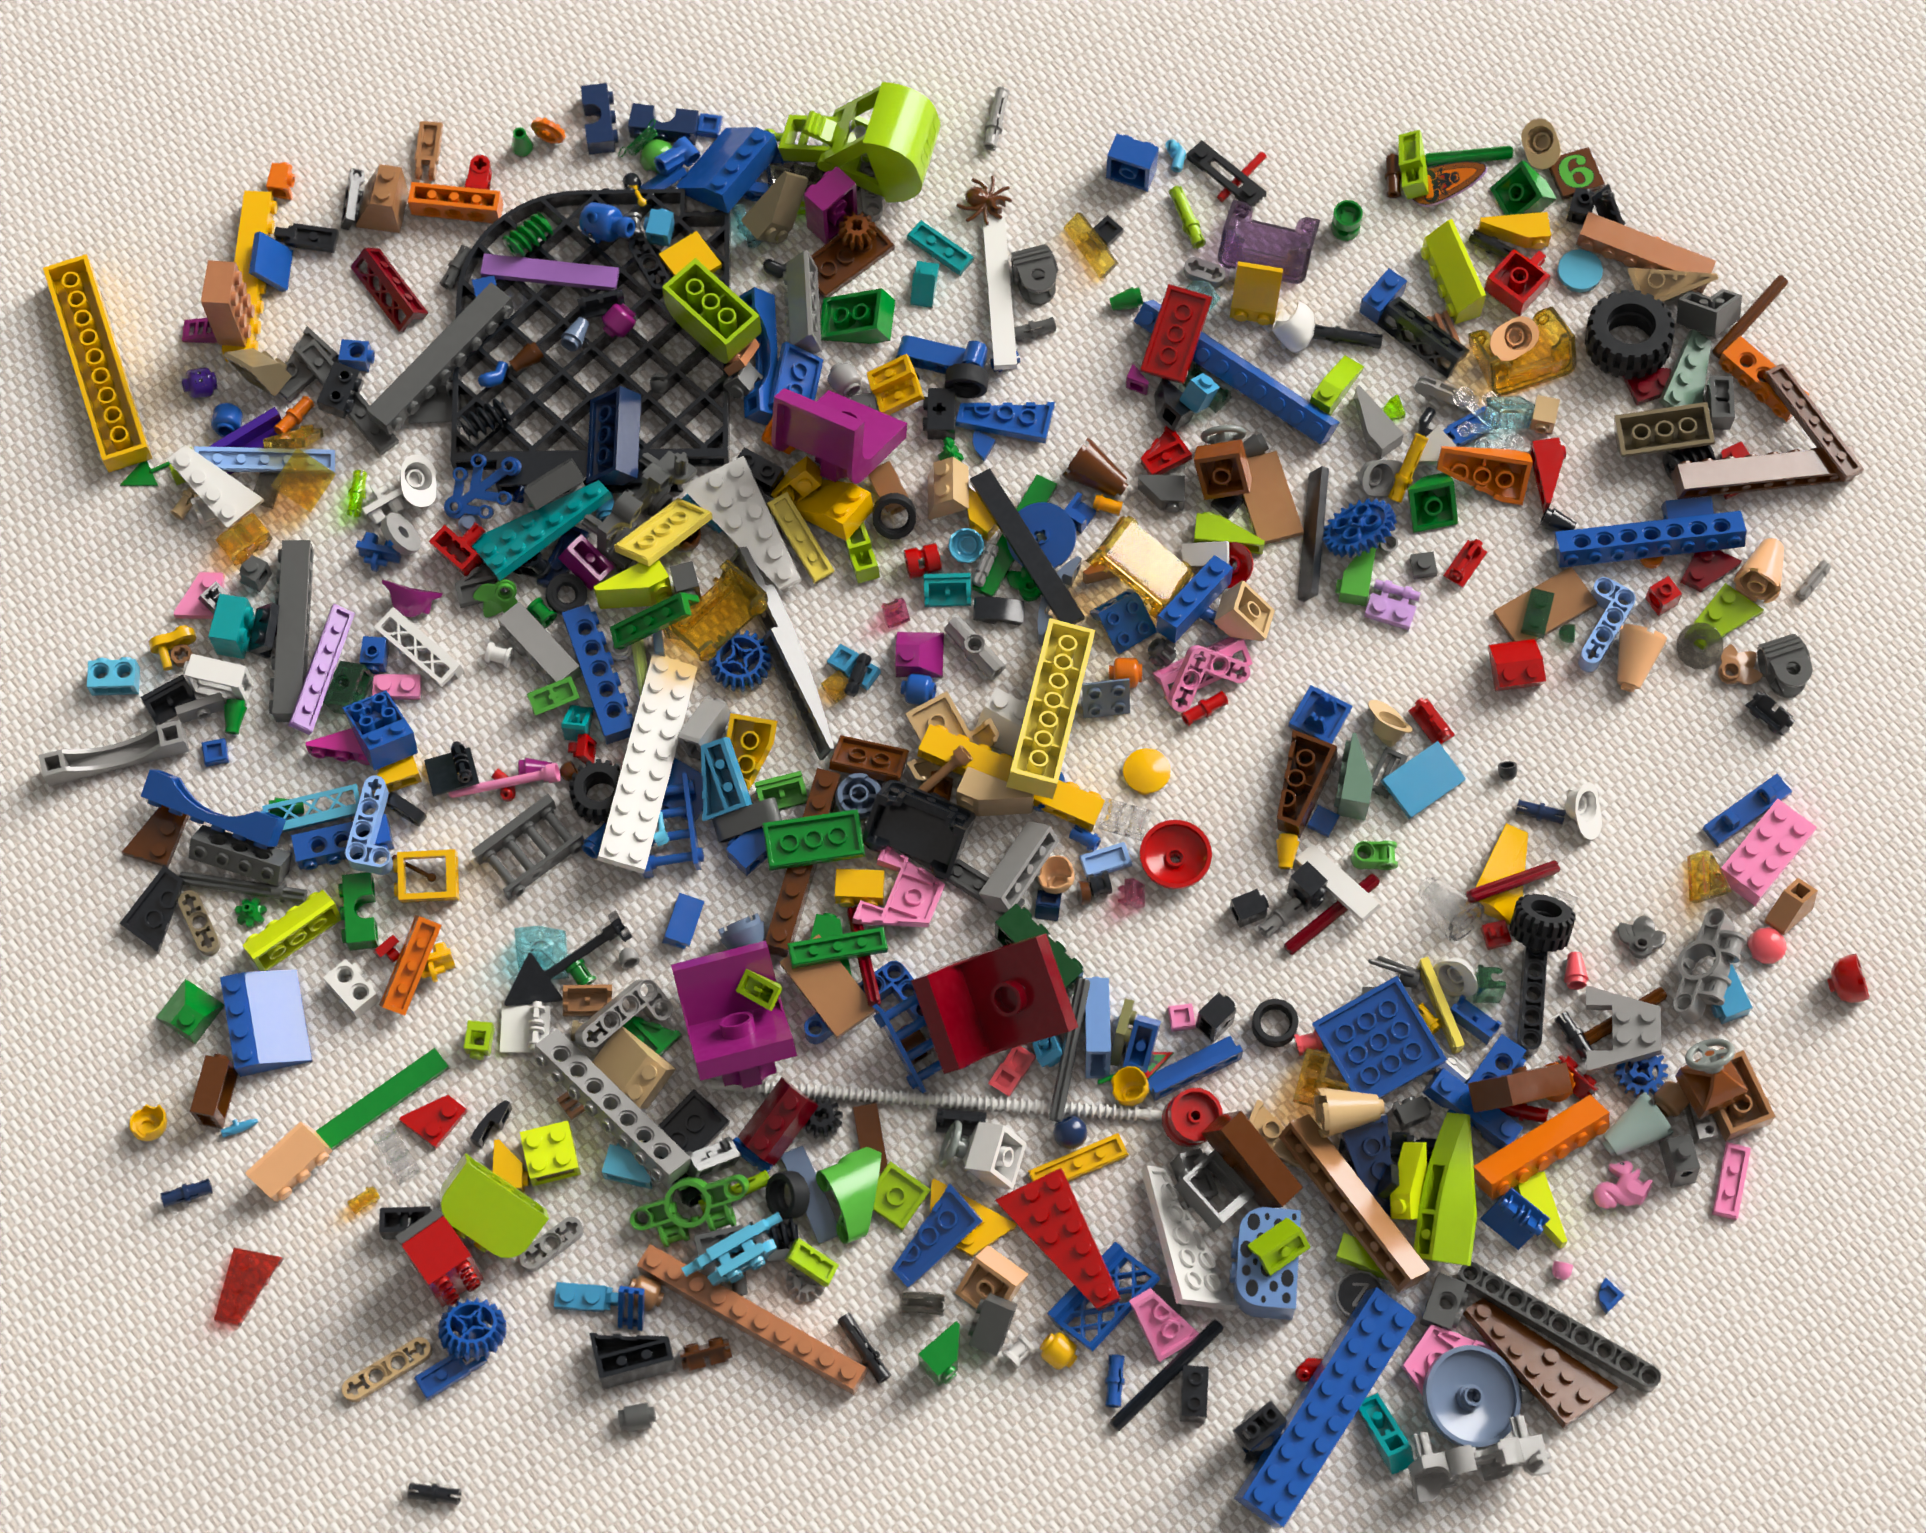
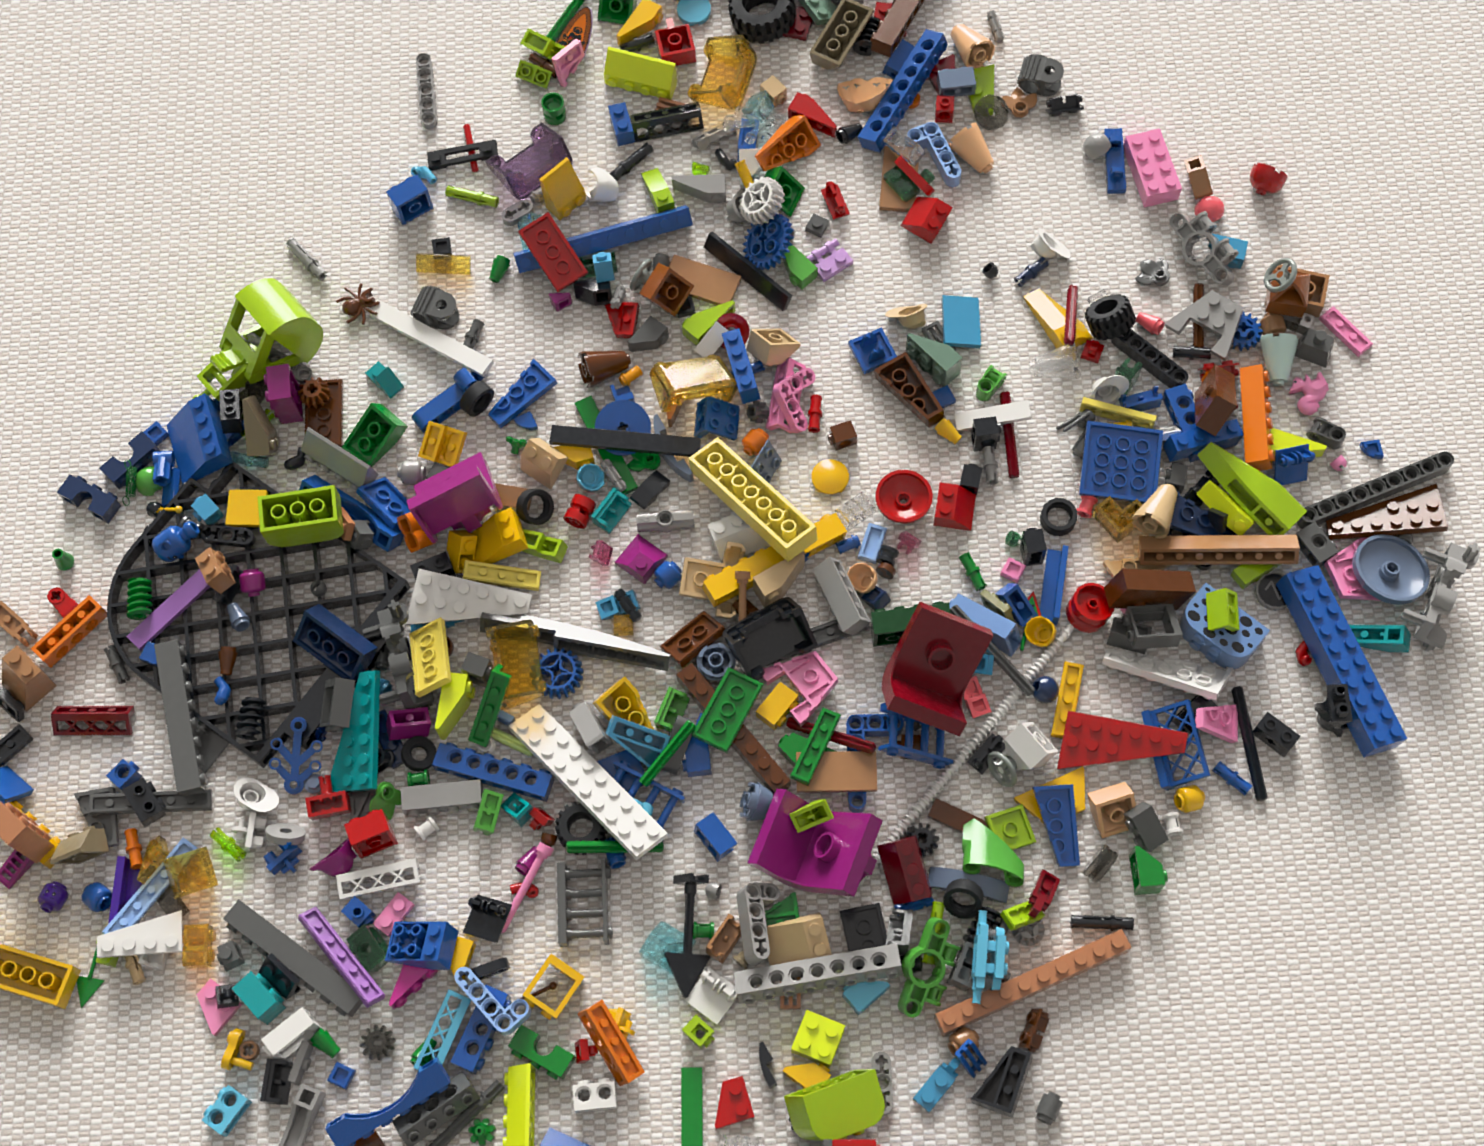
camera: 50 degrees left, 0 degrees up
orange gear [531,117,565,143] -> none
teal tile [907,220,974,276] -> none
black brick [923,388,956,440] -> none
red hinge [1408,698,1455,744] -> none
light nougat piece [1490,316,1539,361] -> none
clear yellow wing [1687,850,1732,904] -> none
none -> medium nougat brick [195,547,236,594]
none -> black brick [219,389,242,434]
none -> red slope [344,809,398,859]
none -> clear smoke gear [360,1025,396,1061]
none -> light grey beam [416,53,437,129]
none -> lime slope [515,60,553,89]
none -> bright pink wing [551,39,585,87]
none -> green axle [566,841,664,853]
none -> light grey axle [610,285,626,309]
none -> green axle [639,720,696,787]
none -> white gear [738,177,785,225]
none -> reddish brown brick [827,420,857,451]
none -> light nougat piece [837,77,893,112]
none -> clear brick [883,126,925,167]
none -> red beam [894,156,935,197]
none -> red slope [933,482,976,531]
none -> sand blue brick [937,67,976,97]
none -> green pin [959,552,987,591]
none -> clear green hinge [1005,530,1021,547]
none -> dark red hinge [1028,869,1061,918]
none -> light grey hair [1083,133,1111,160]
none -> dark grey piece [1306,417,1346,450]

